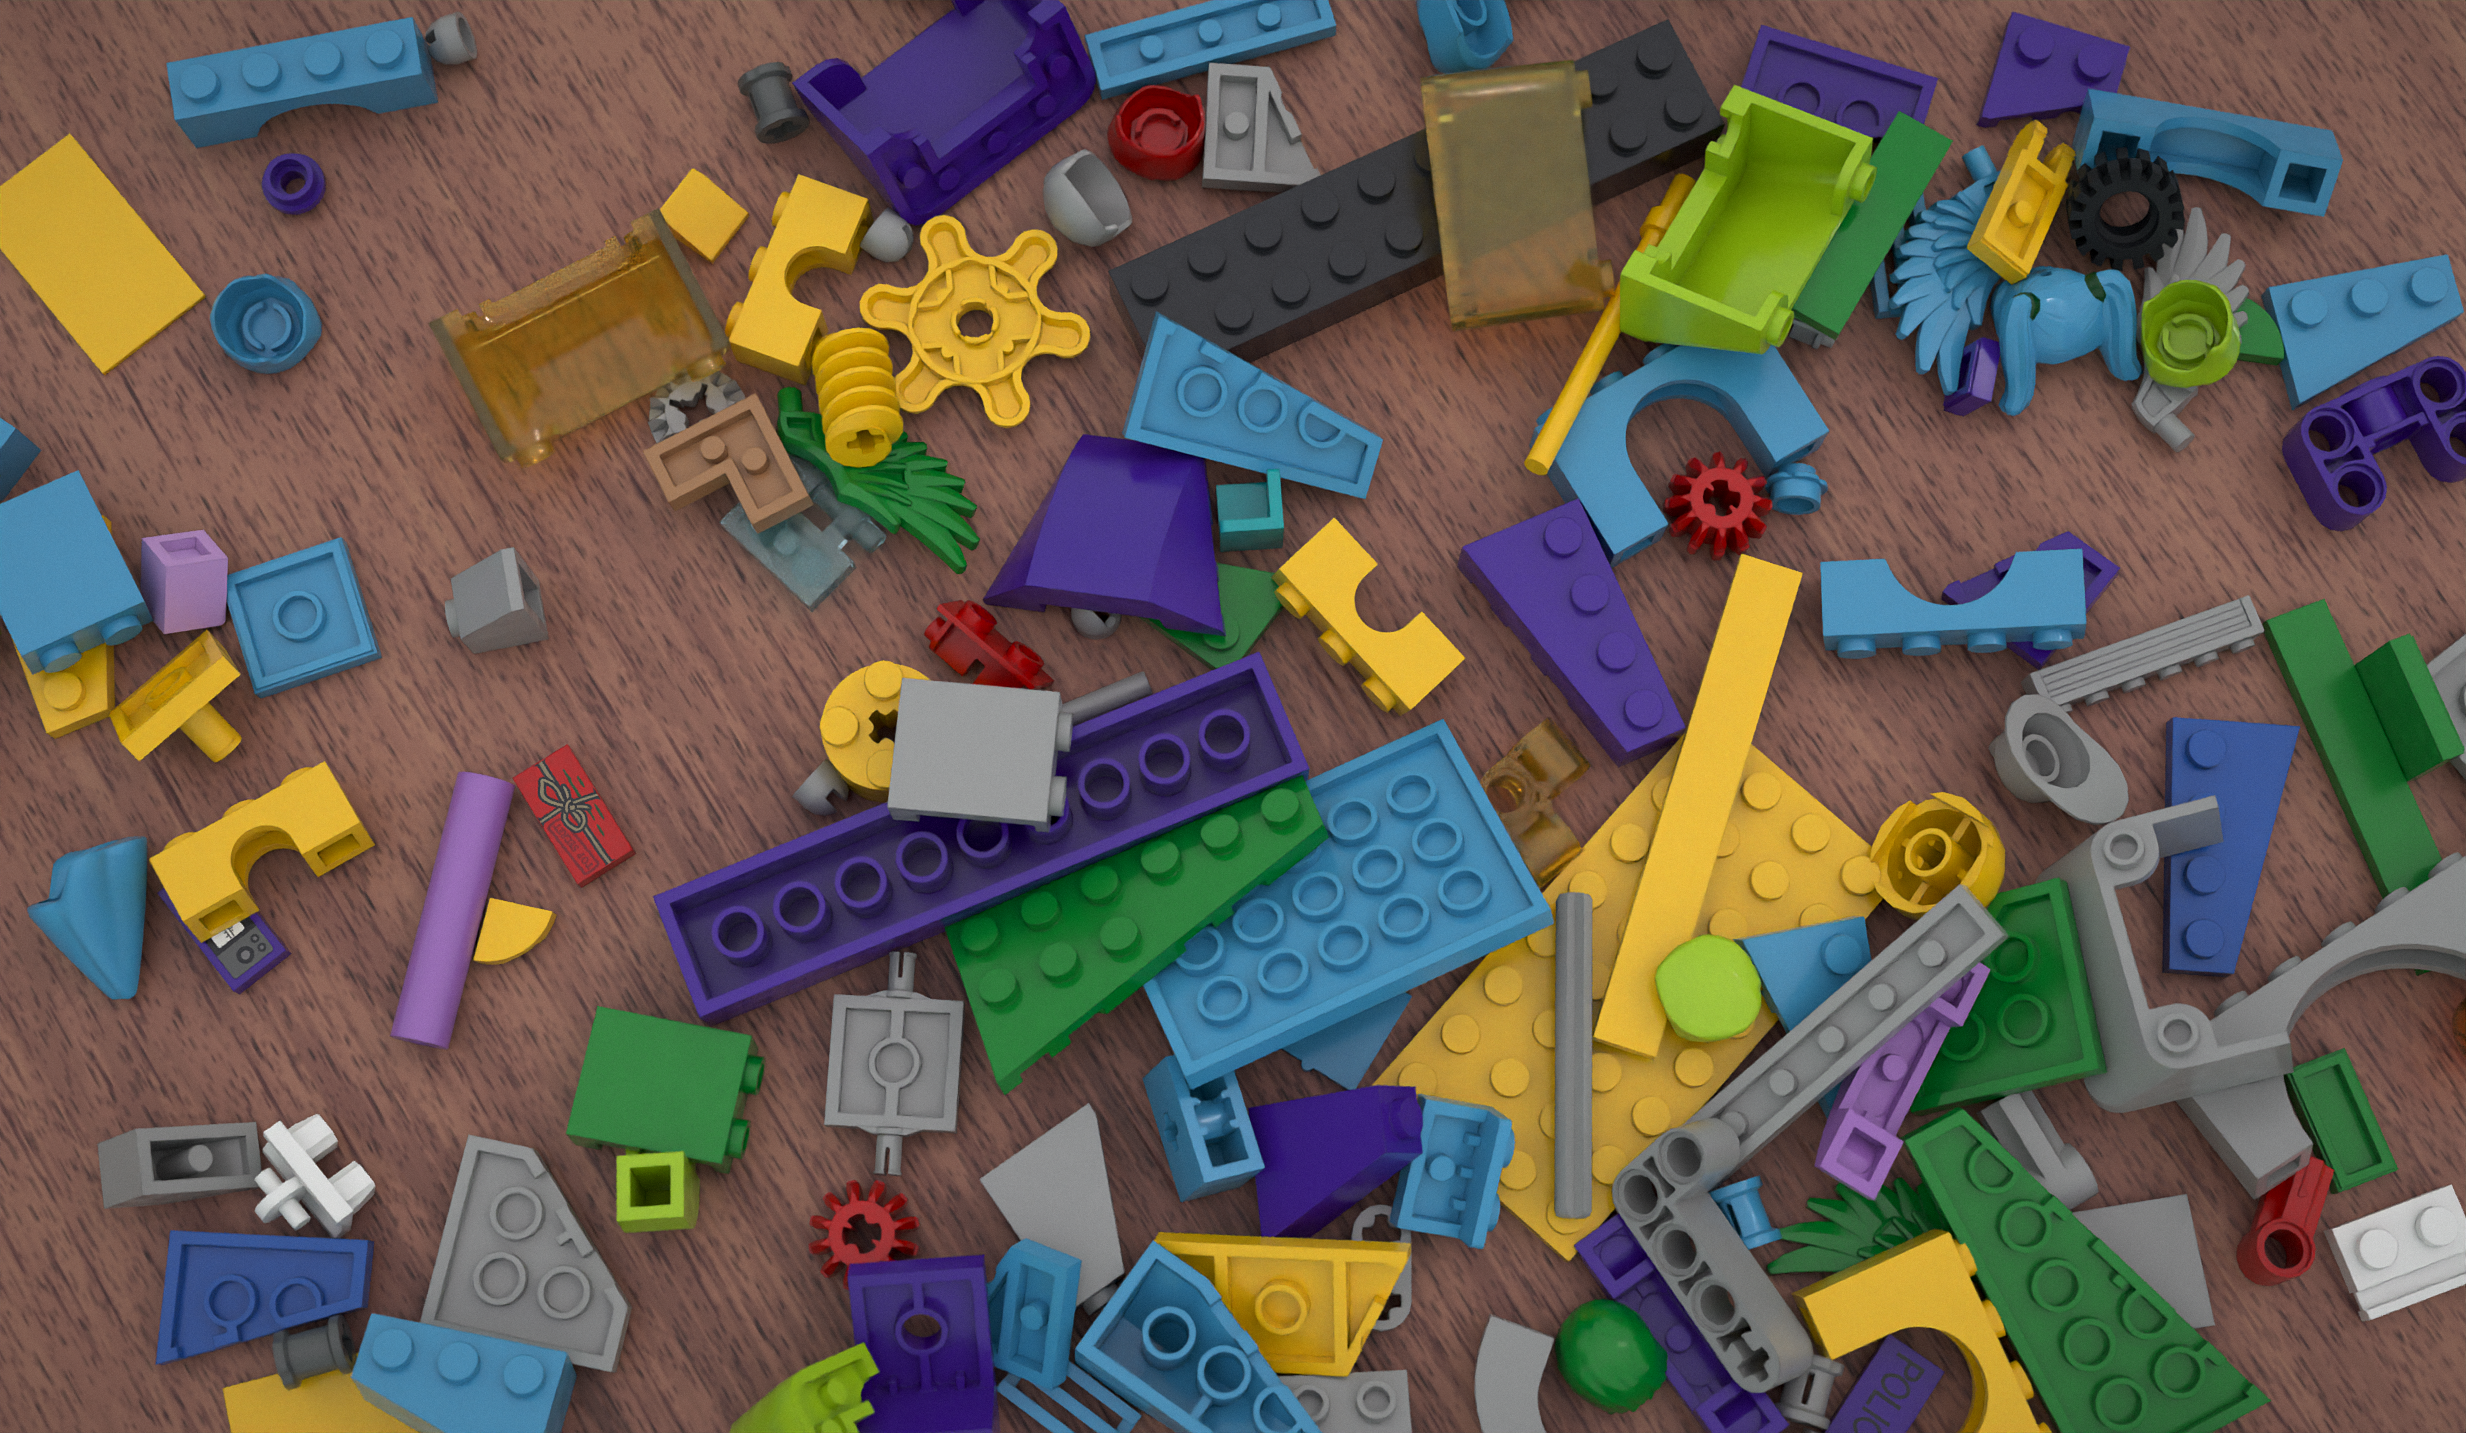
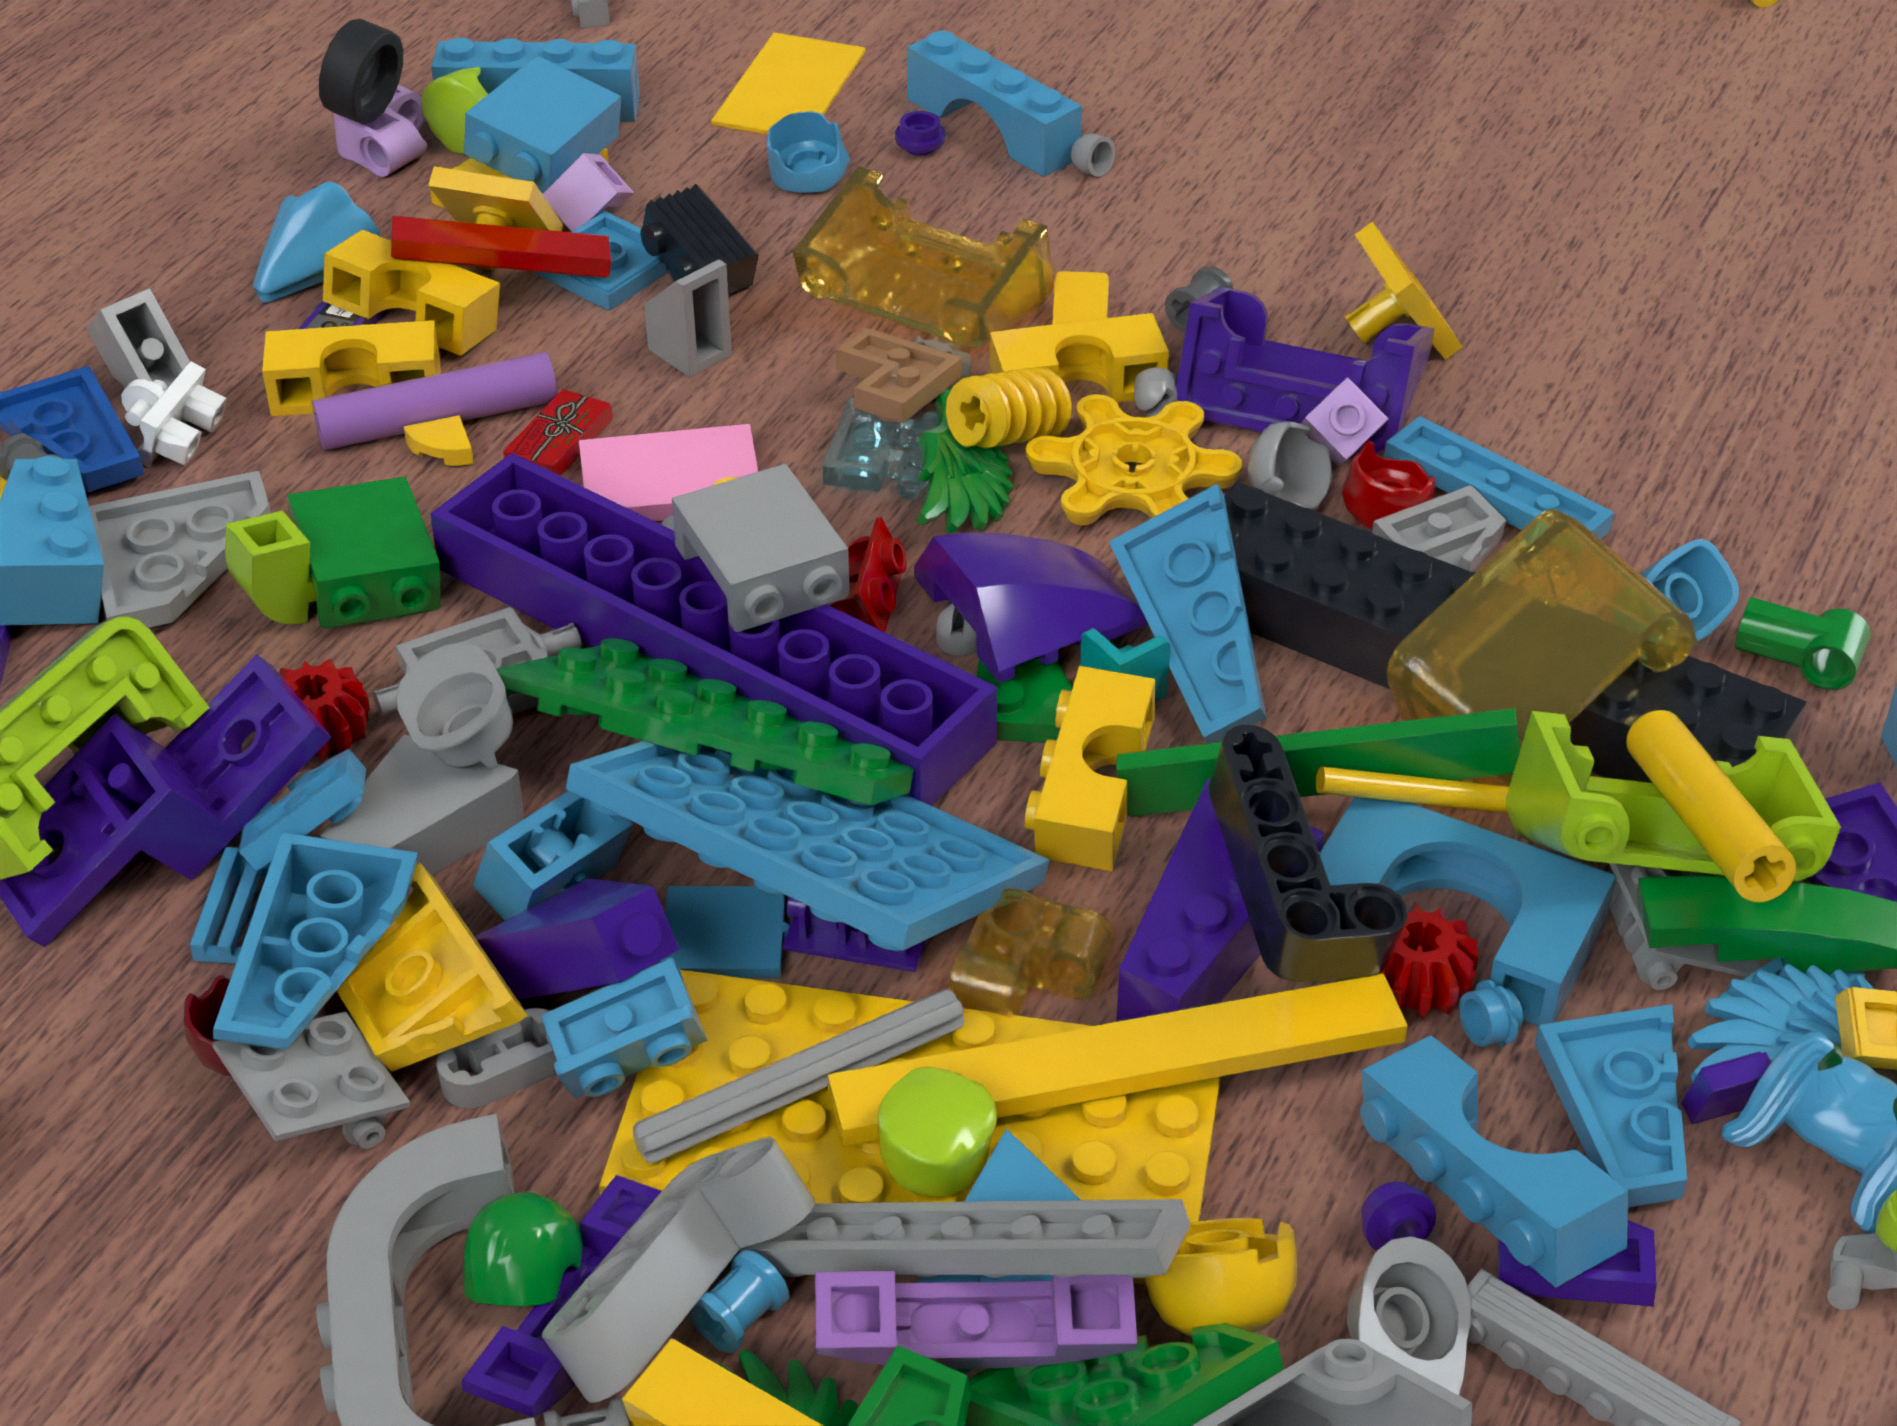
camera: 60 degrees right, 35 degrees down
none -> yellow arch [262,320,441,416]
none -> red tile [391,216,611,278]
none -> light grey piece [396,642,513,770]
none -> bright pink tile [579,424,758,521]
none -> black brick [640,184,759,294]
none -> green tile [1116,708,1521,816]
none -> black beam [1208,725,1408,982]
none -> lavender brick [1301,377,1388,467]
none -> dark purple plate [1361,1182,1436,1251]
none -> dark azure wing [1535,1004,1687,1208]
none -> yellow piece [1627,710,1796,902]

